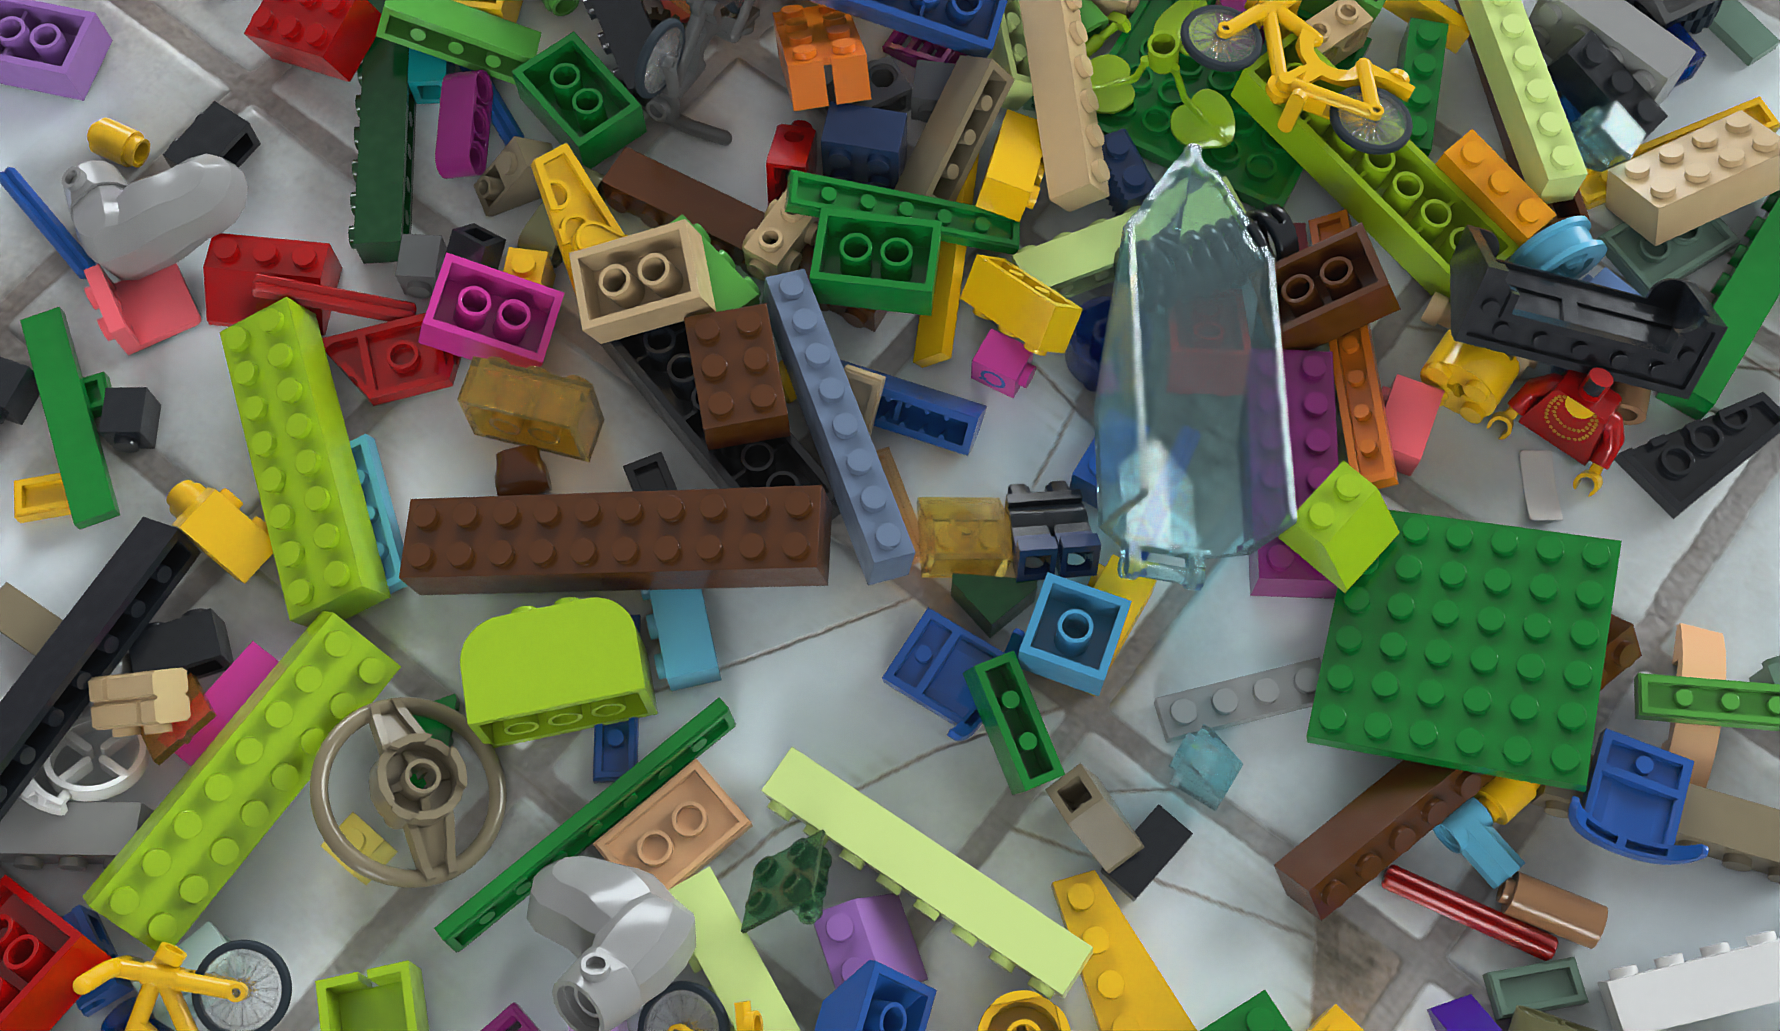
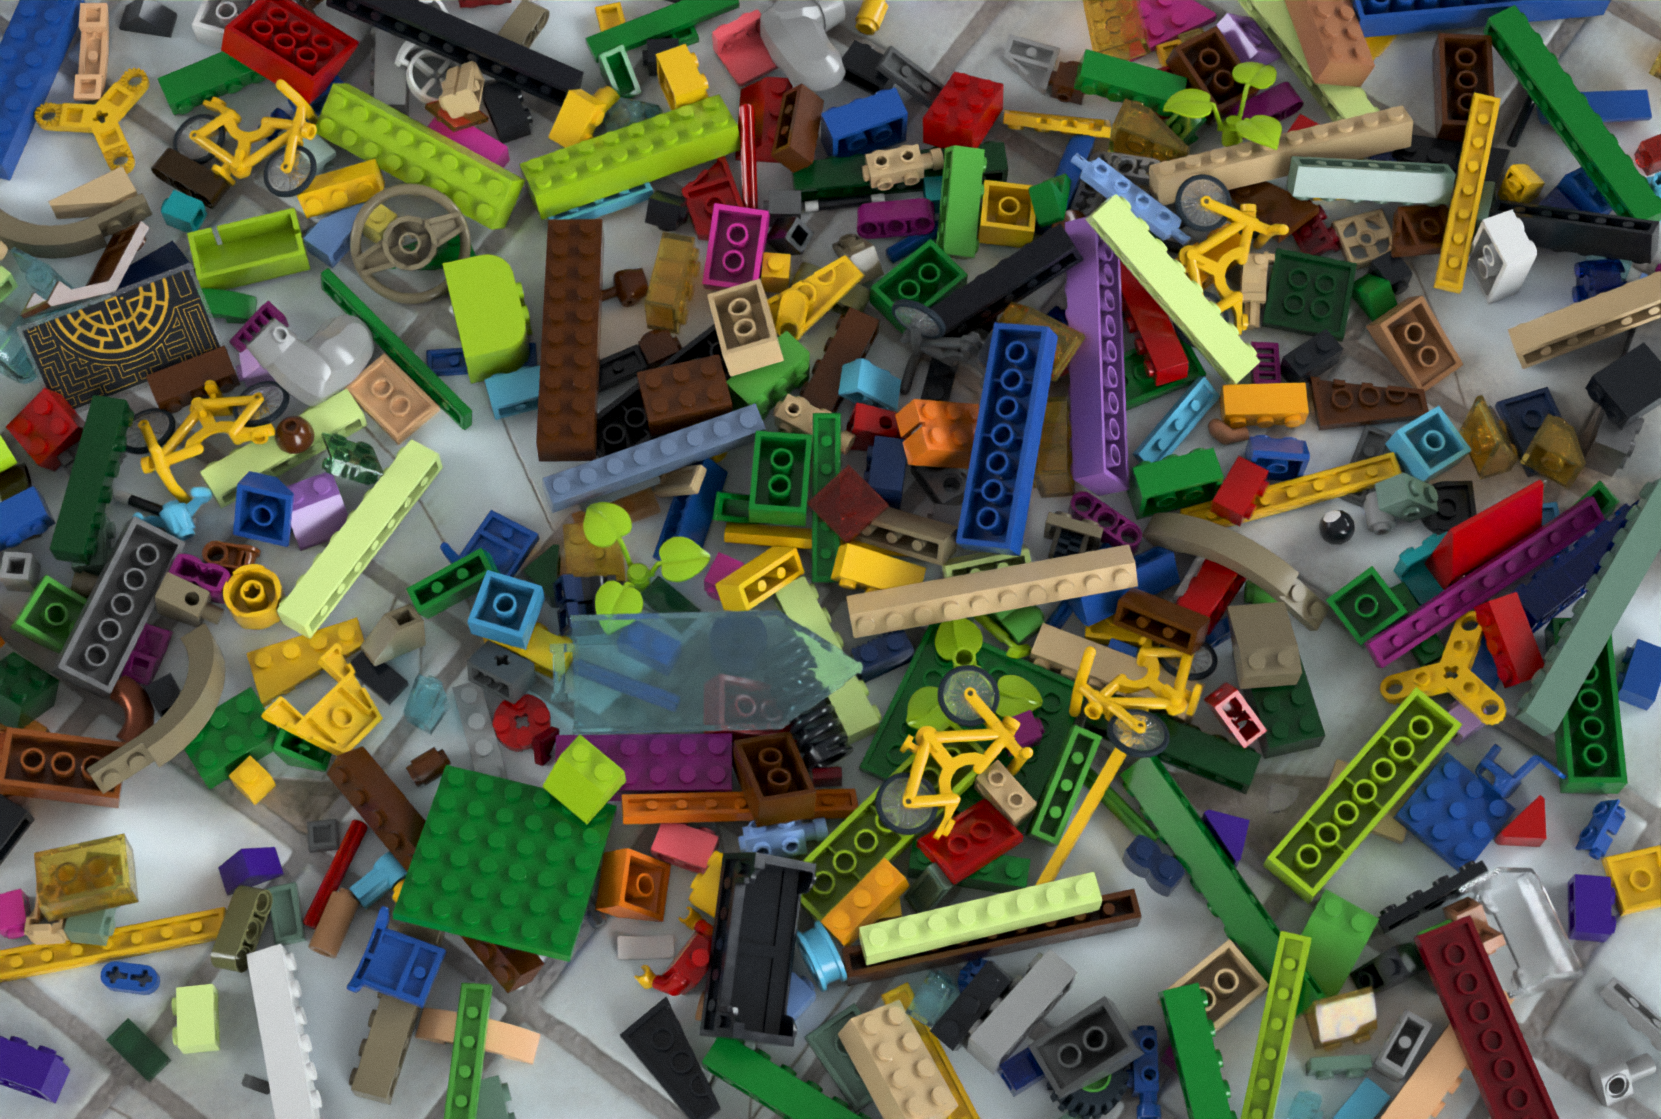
camera: 85 degrees right, 0 degrees up
none -> yellow wing [261,642,383,756]
none -> green slope [271,727,332,772]
none -> reddish brown brick [275,416,315,454]
none -> yellow brick [297,159,385,219]
none -> medium blue slope [303,201,382,269]
none -> dark grey tile [307,819,339,853]
none -> reddish brown brick [406,747,451,787]
none -> dark grey brick [467,640,536,704]
none -> red plate [493,694,551,752]
none -> dark red tile [532,726,560,766]
none -> lime plant [583,502,710,634]
none -> orange slope [595,848,671,922]
none -> green slope [598,43,642,103]
none -> clear light blue slope [603,97,663,132]
none -> reddish brown brick [638,329,682,370]
none -> clear green tile [641,576,701,633]
none -> black brick [645,190,689,232]
none -> yellow brick [656,44,709,111]
none -> green slope [713,490,759,524]
none -> light blue brick [738,817,828,858]
none -> reddish brown brick [771,84,824,173]
none -> black bar [804,193,885,212]
none -> clear red plate [807,464,889,544]
none -> blue brick [821,87,908,158]
none -> medium azure brick [838,358,901,411]
none -> tan brick [862,144,944,191]
none -> dark grey tile [875,46,944,108]
none -> sand green tile [904,862,953,913]
none -> red tile [916,798,1023,885]
none -> black plate [920,357,959,402]

